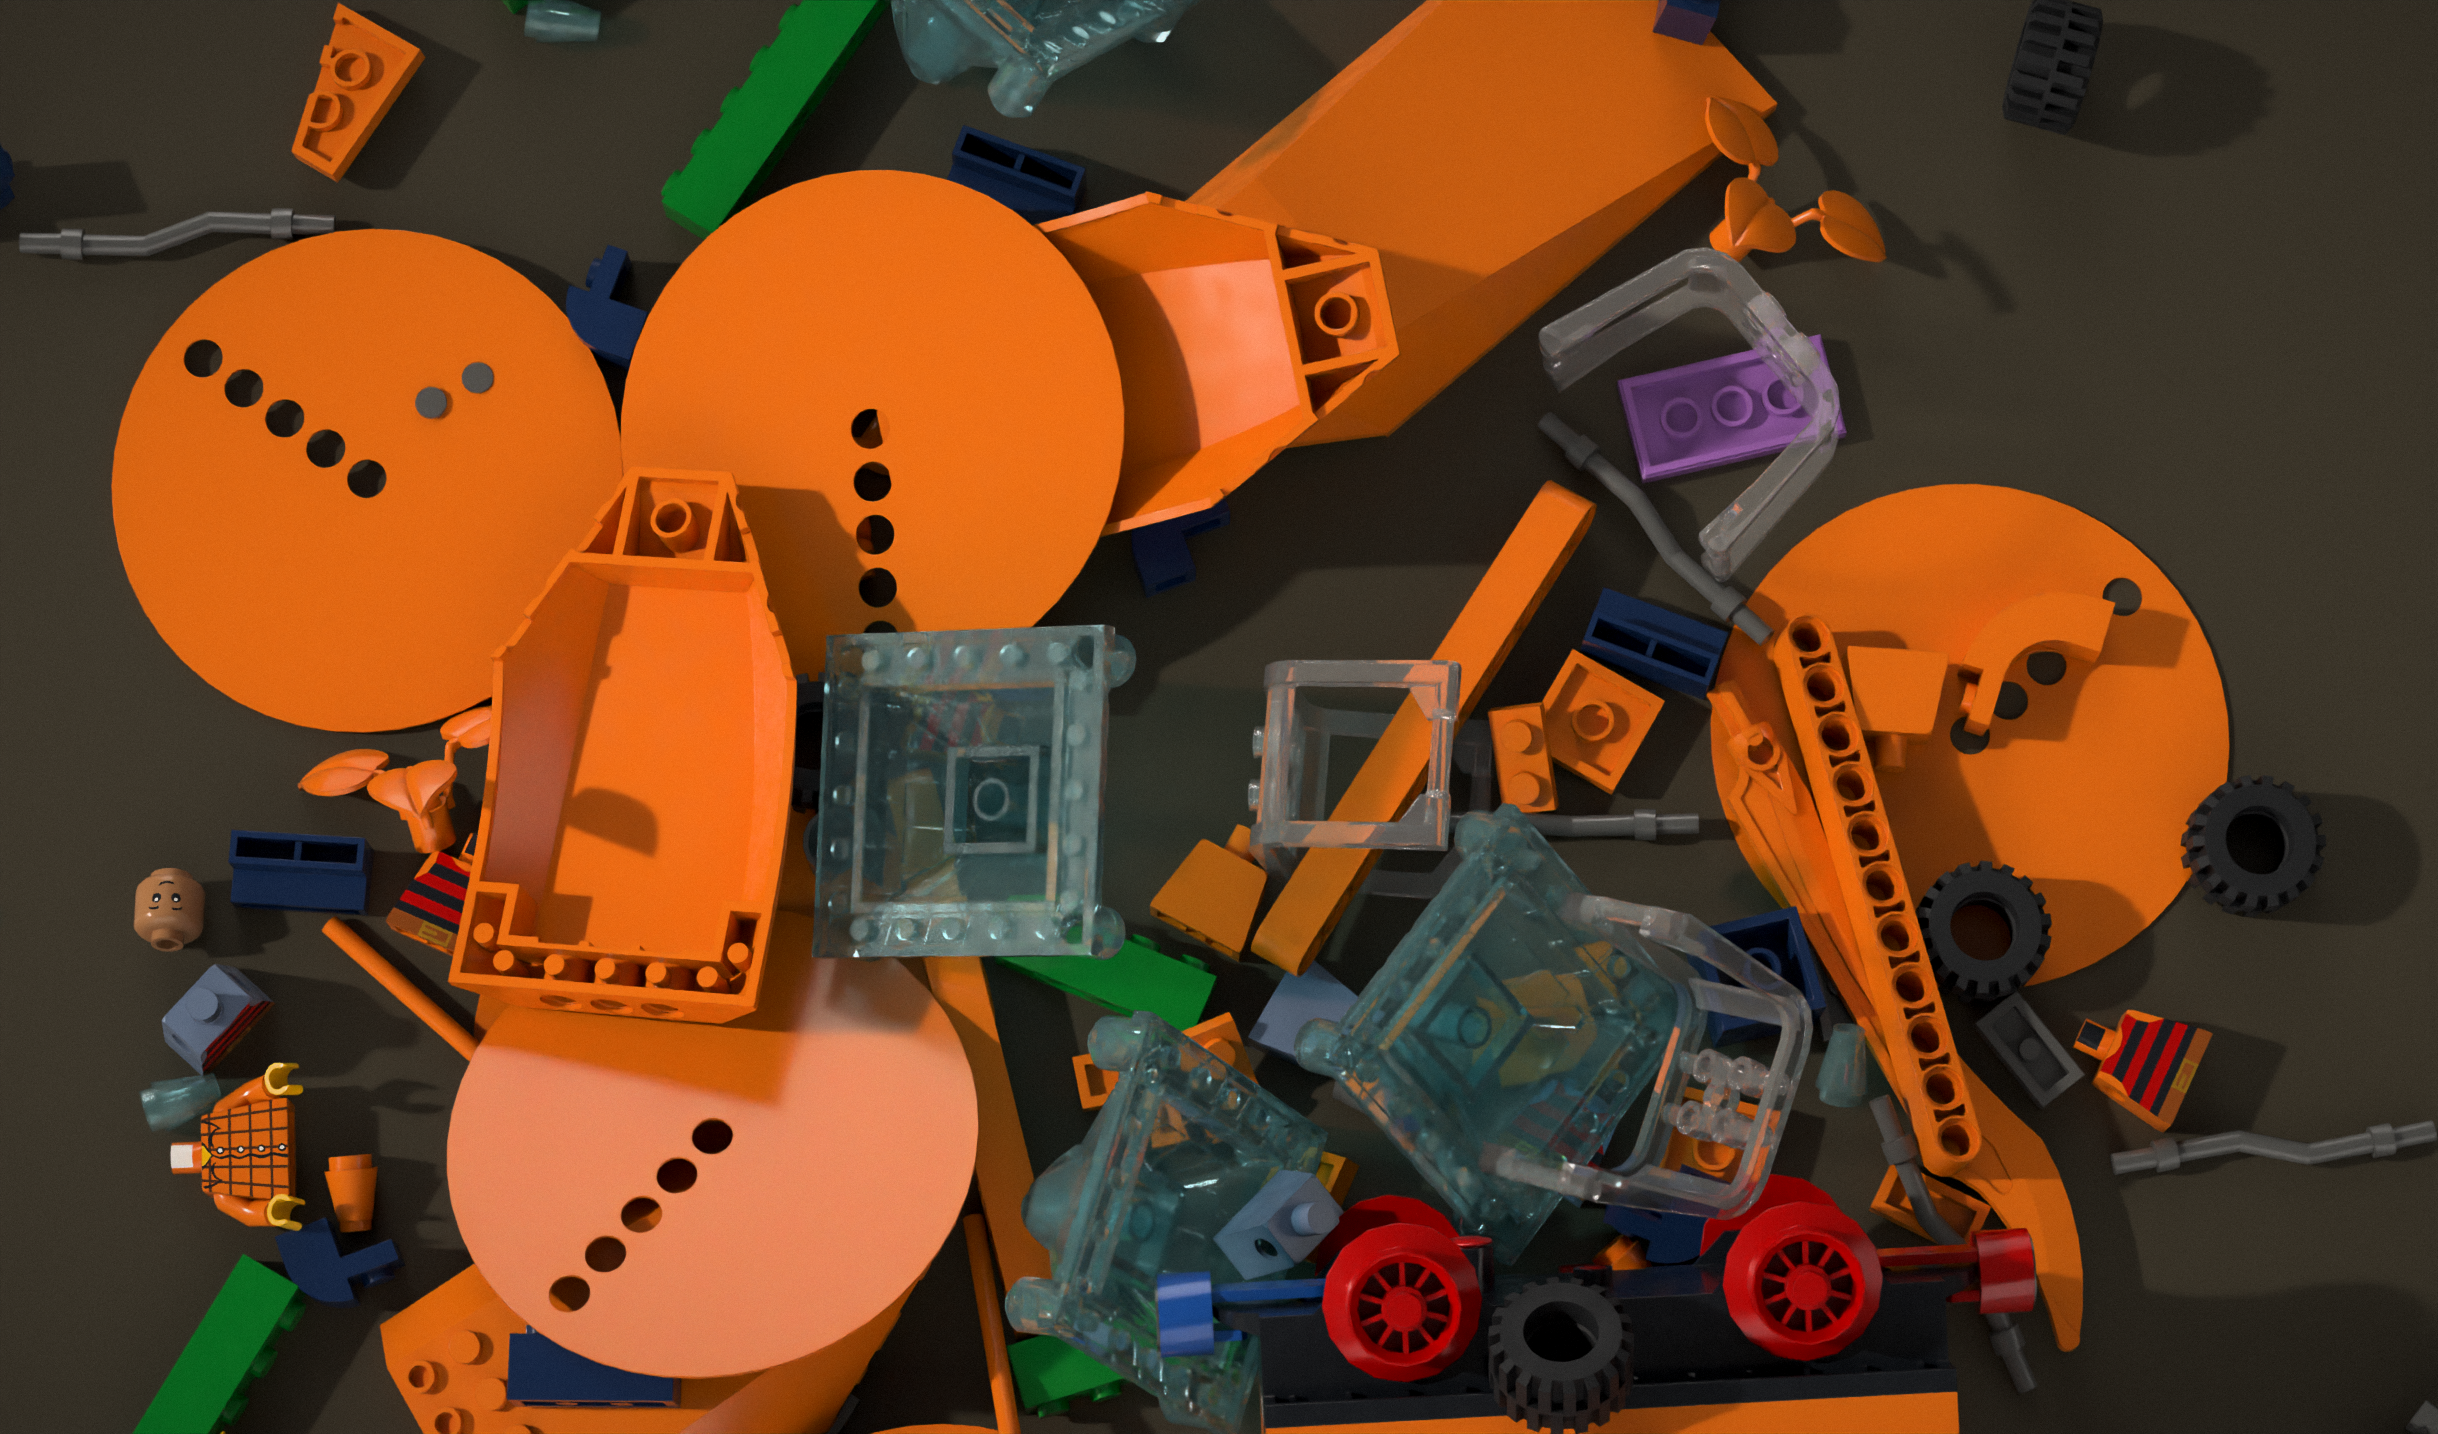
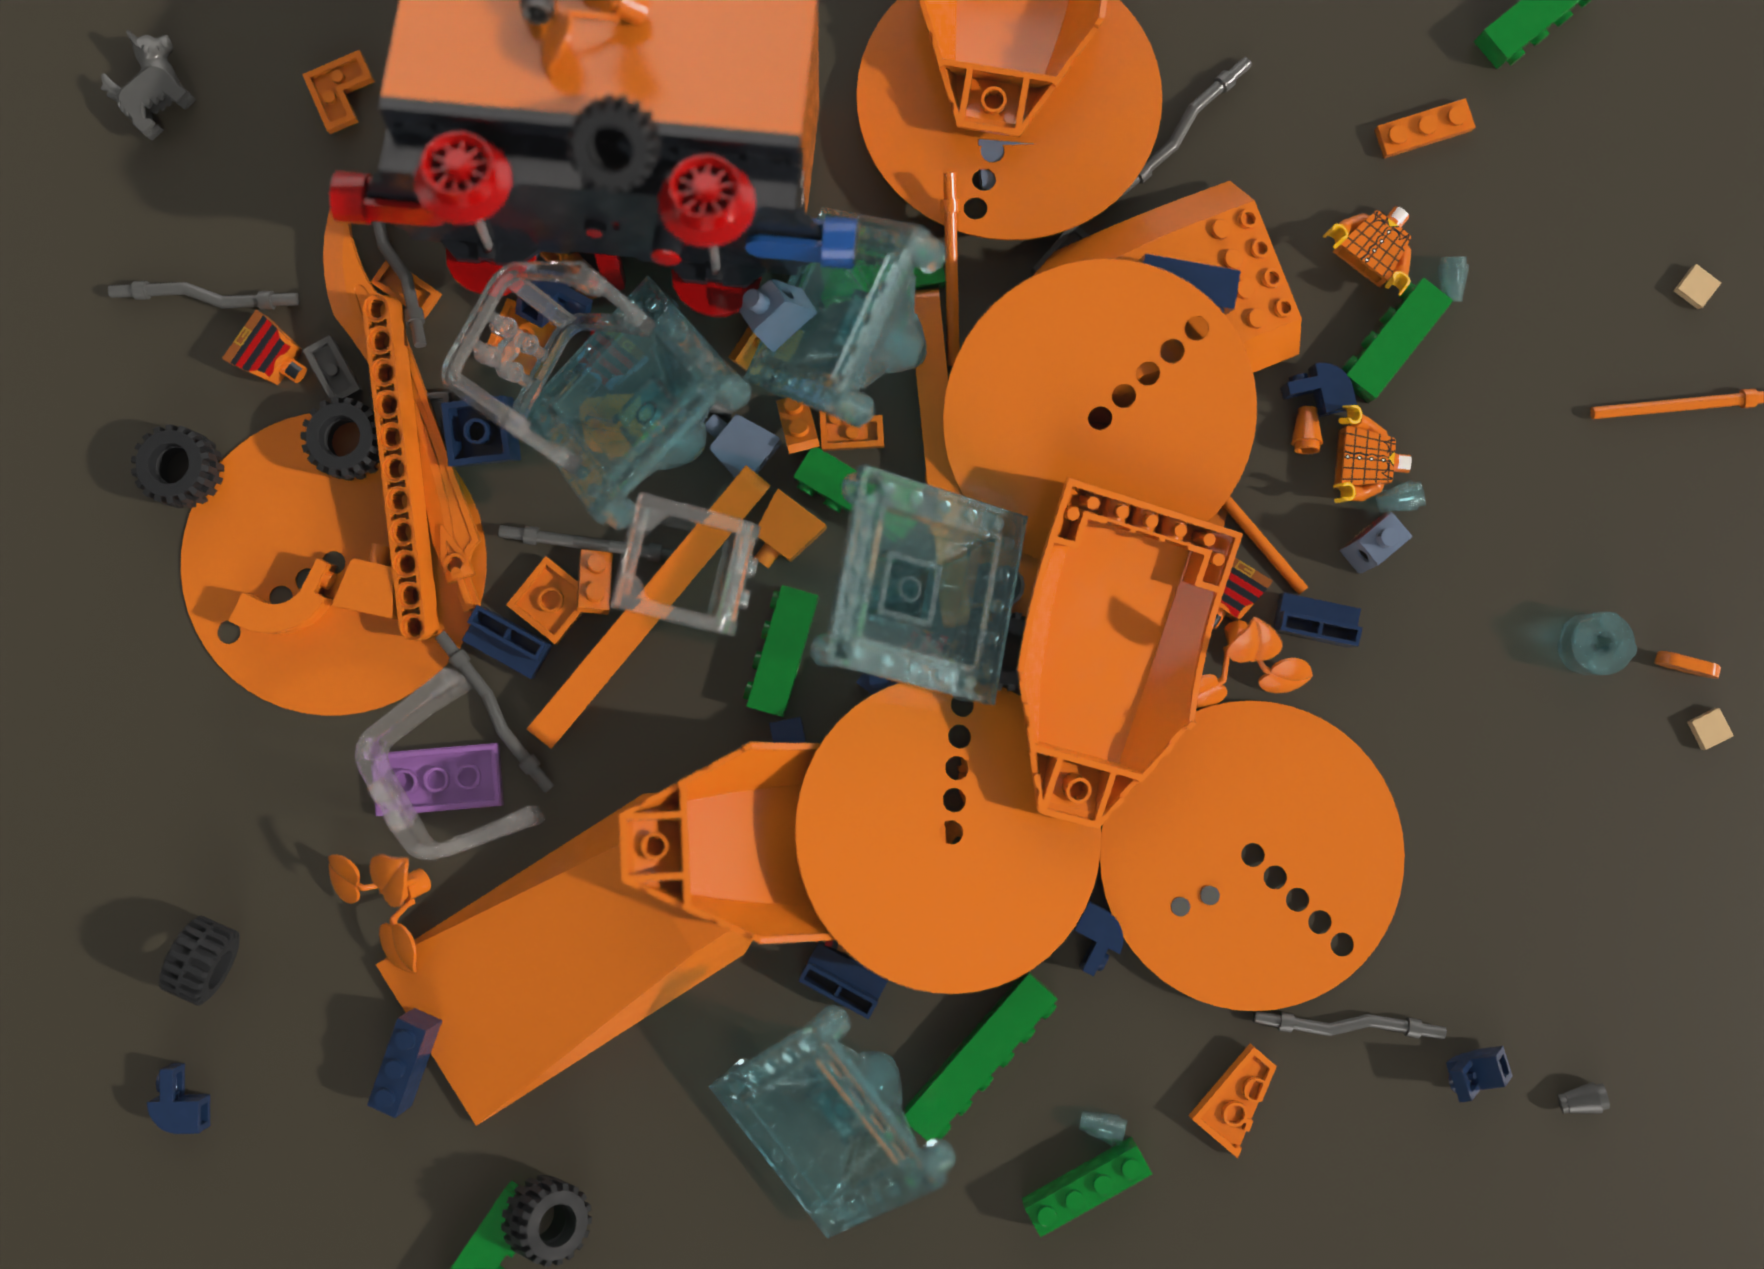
camera: 175 degrees left, 10 degrees up
medium nougat head [133,868,206,952] -> none
clear light blue cone [1815,1023,1869,1107] -> none
none -> green brick [743,585,819,717]

